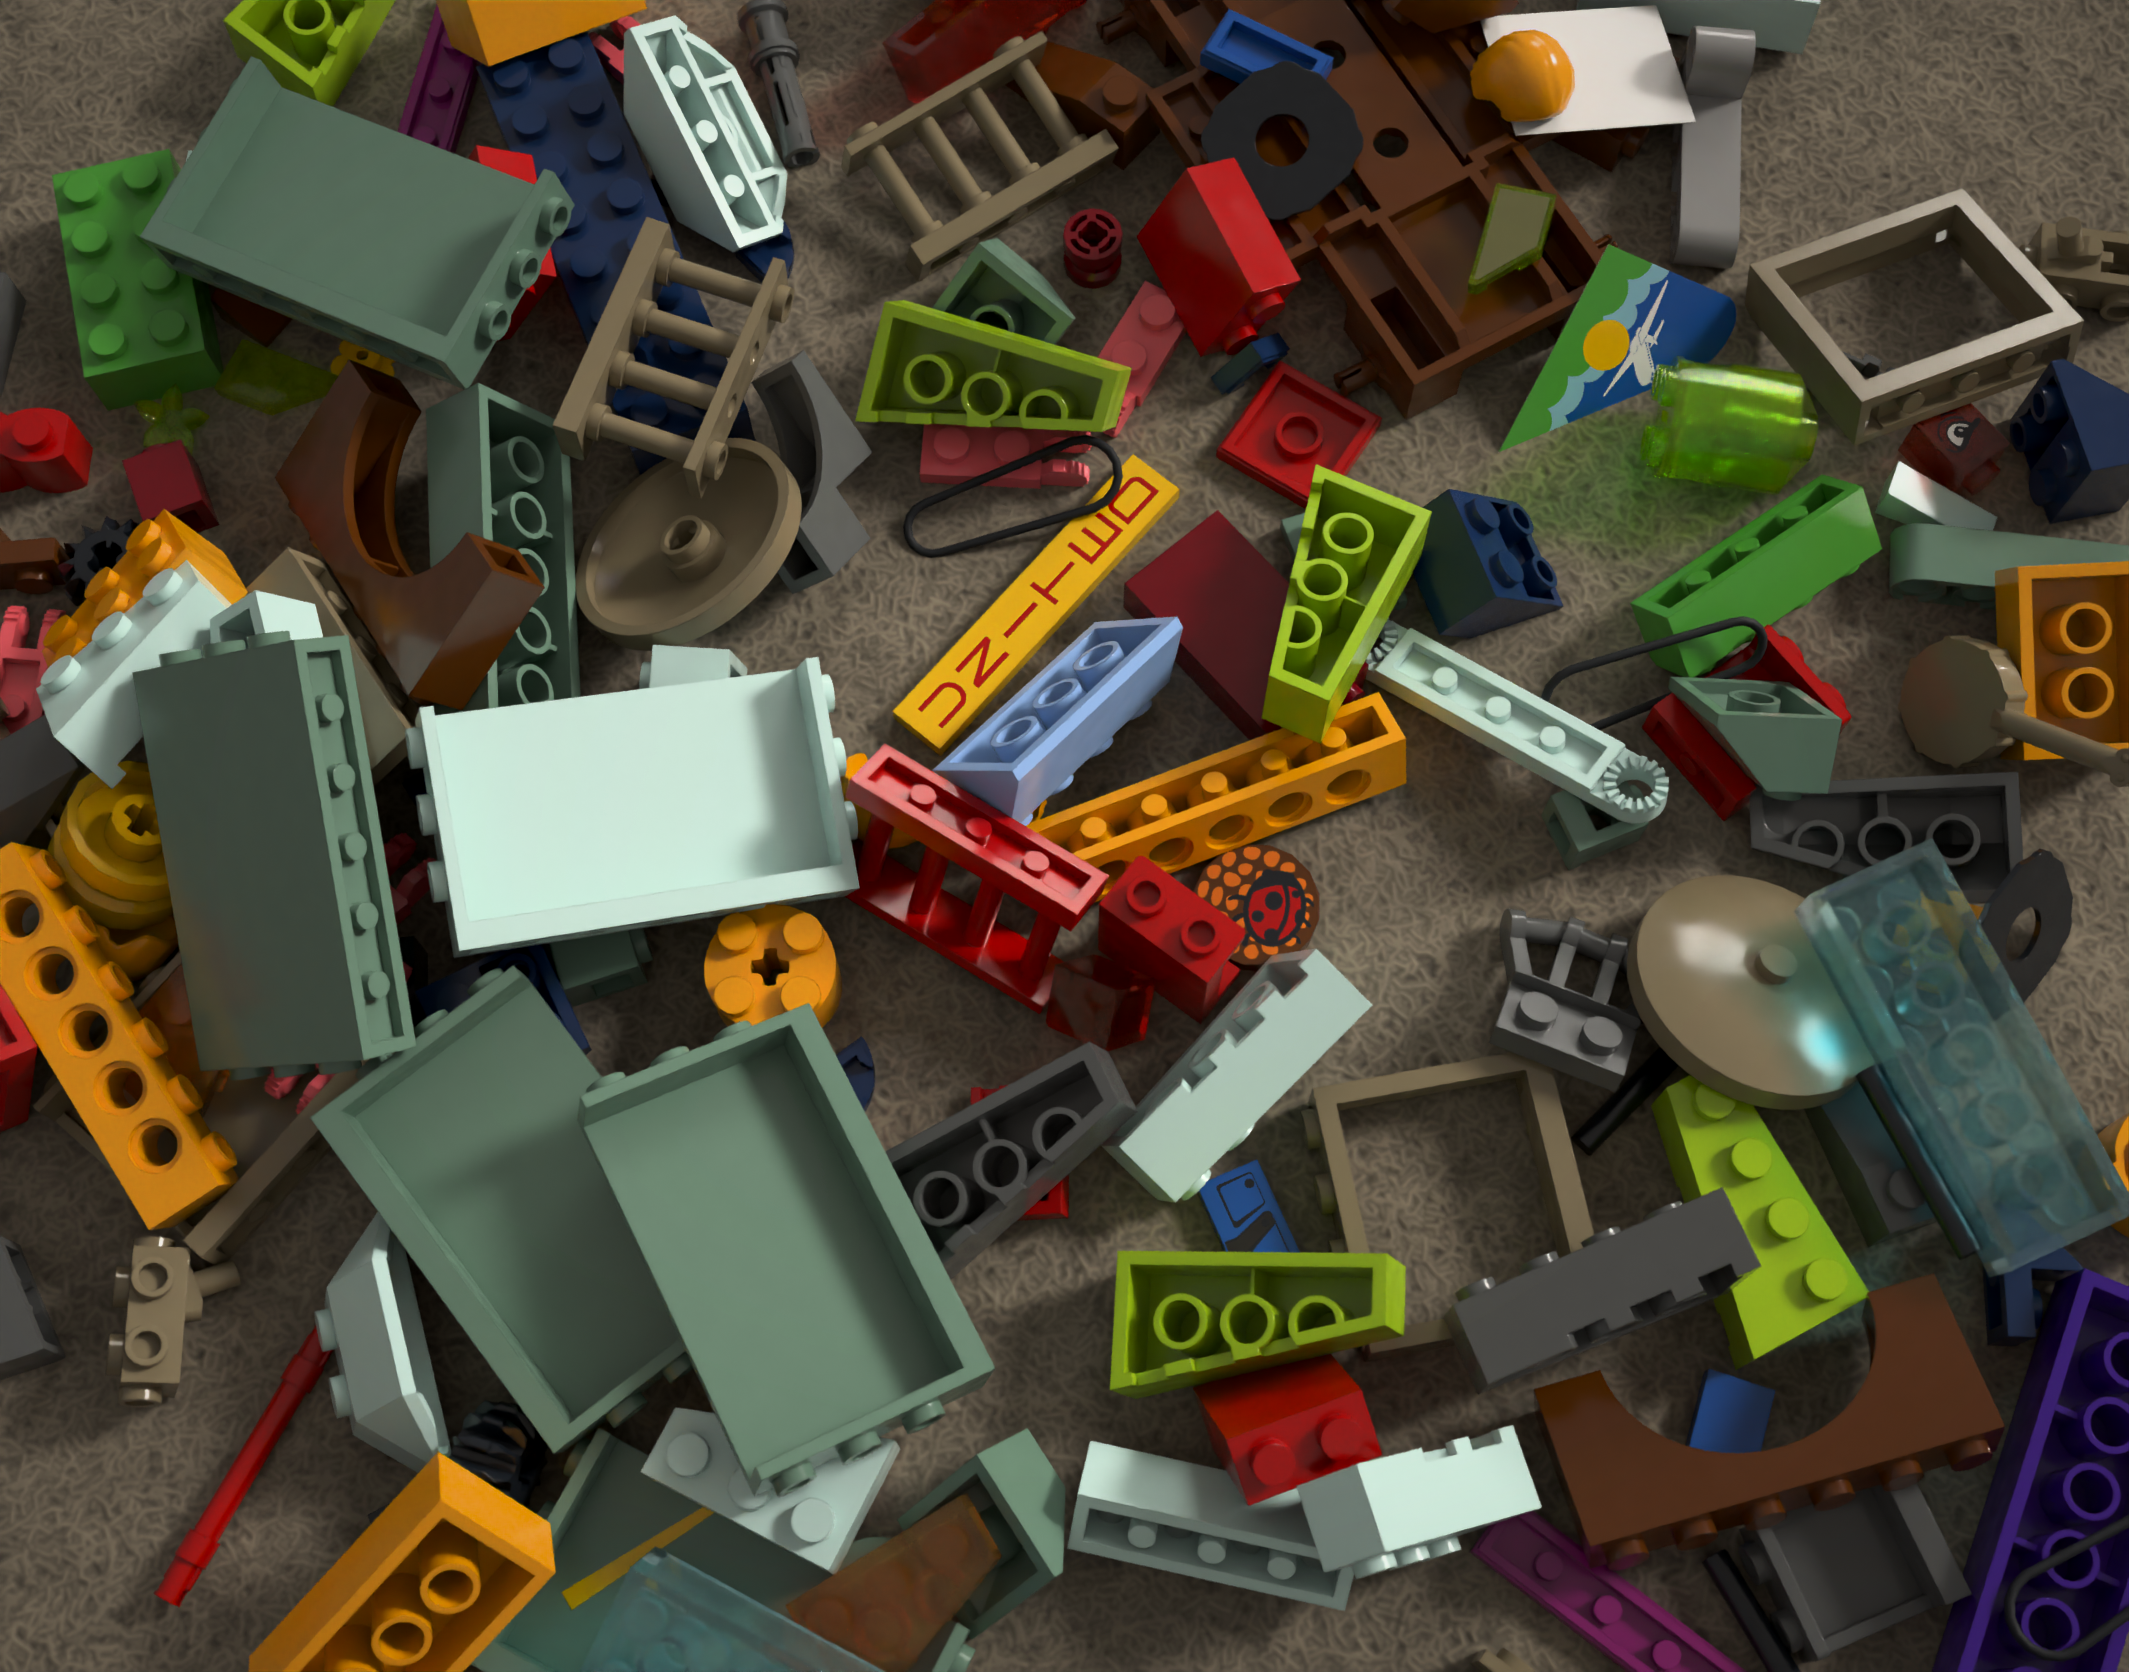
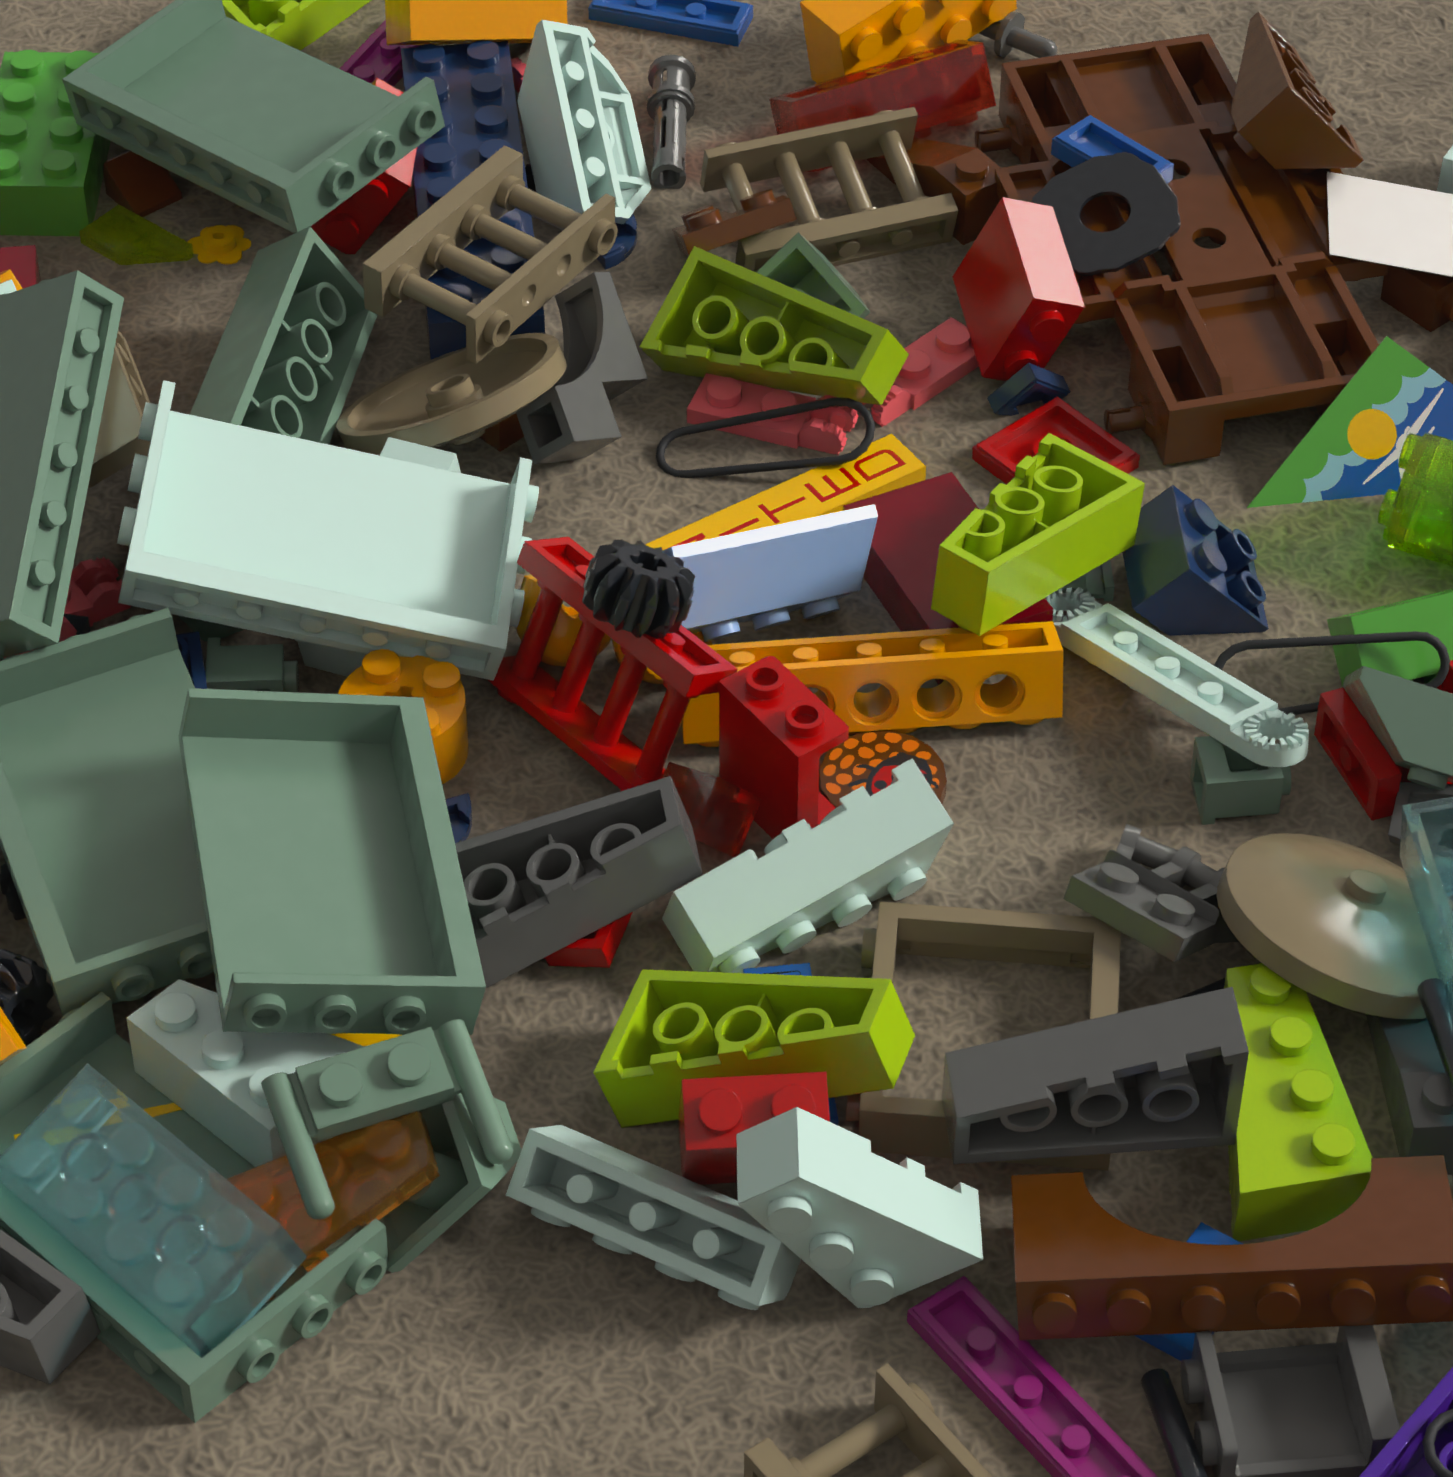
camera: 15 degrees right, 25 degrees down
clear neon green plant [134,384,210,455] -> none
reddish brown arch [275,359,545,710] -> none
dark red wheel [1063,208,1123,289] -> none
olive tile [1468,183,1556,295] -> none
light orange hair [1470,30,1575,122] -> none
none -> sand green plate [261,1019,513,1220]
none -> black gear [582,539,695,639]
none -> reddish brown plate [672,189,797,257]

